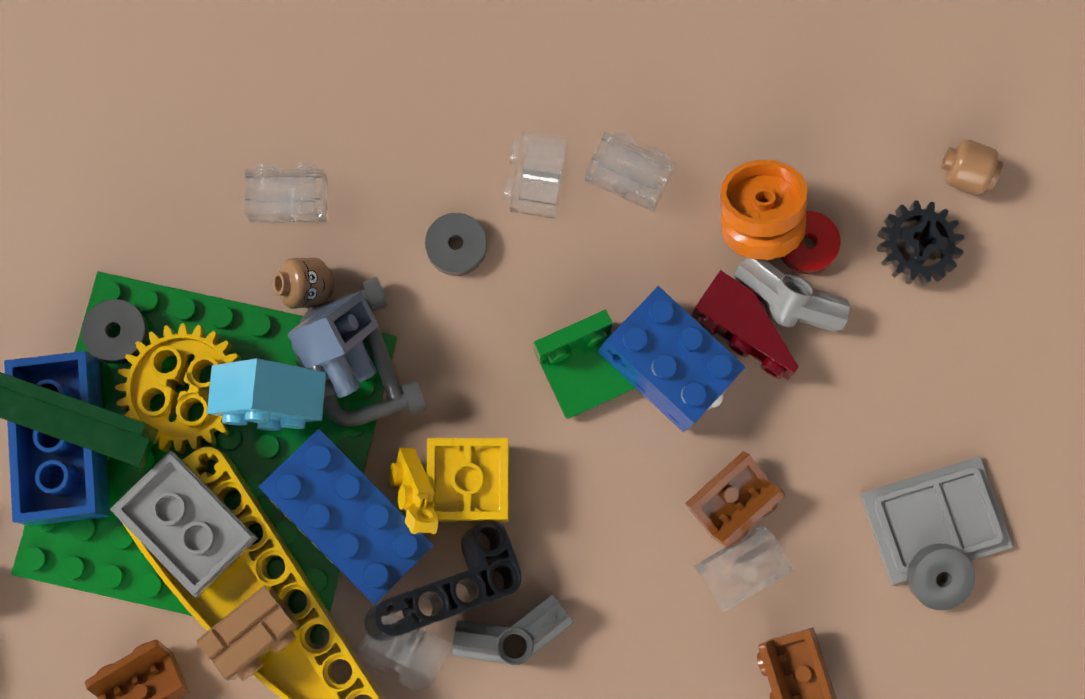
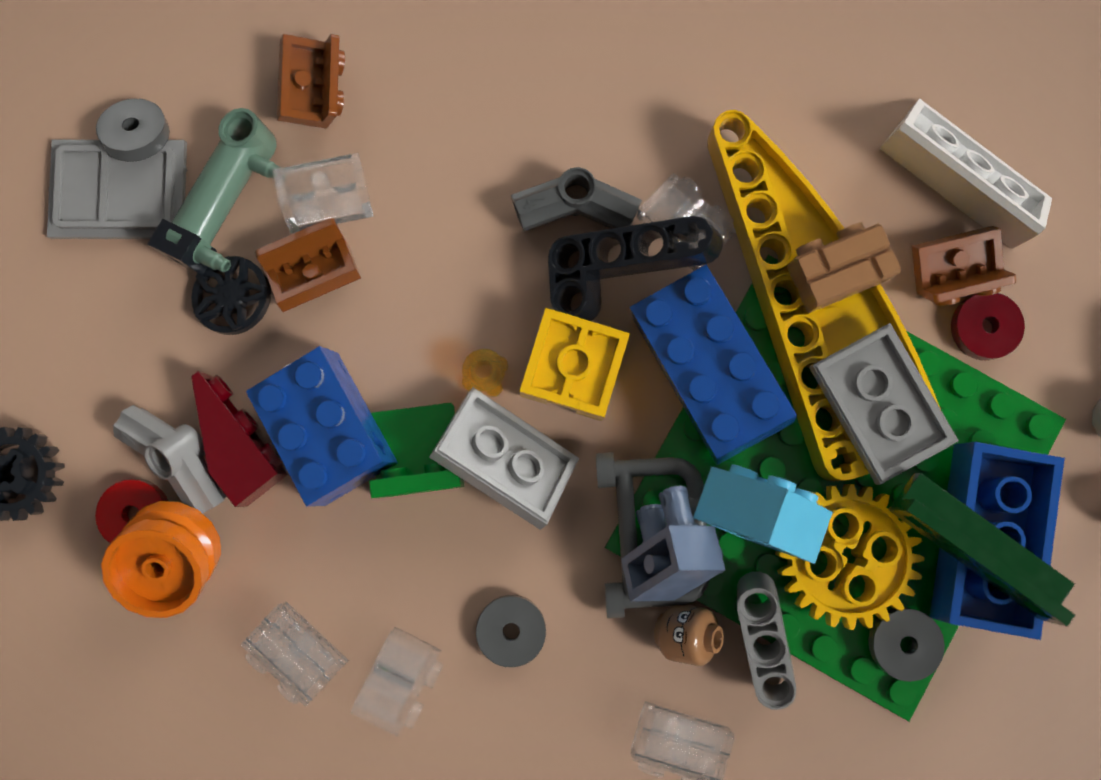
camera: 165 degrees left, 5 degrees up
yellow hinge [389,447,439,534] -> none
none -> sand green piece [147,108,284,276]
none -> black wheel [191,256,271,335]
none -> light grey tile [429,387,579,530]
none -> clear yellow brick [462,349,509,397]
none -> light grey beam [737,572,796,710]
none -> dark red piece [951,293,1025,361]

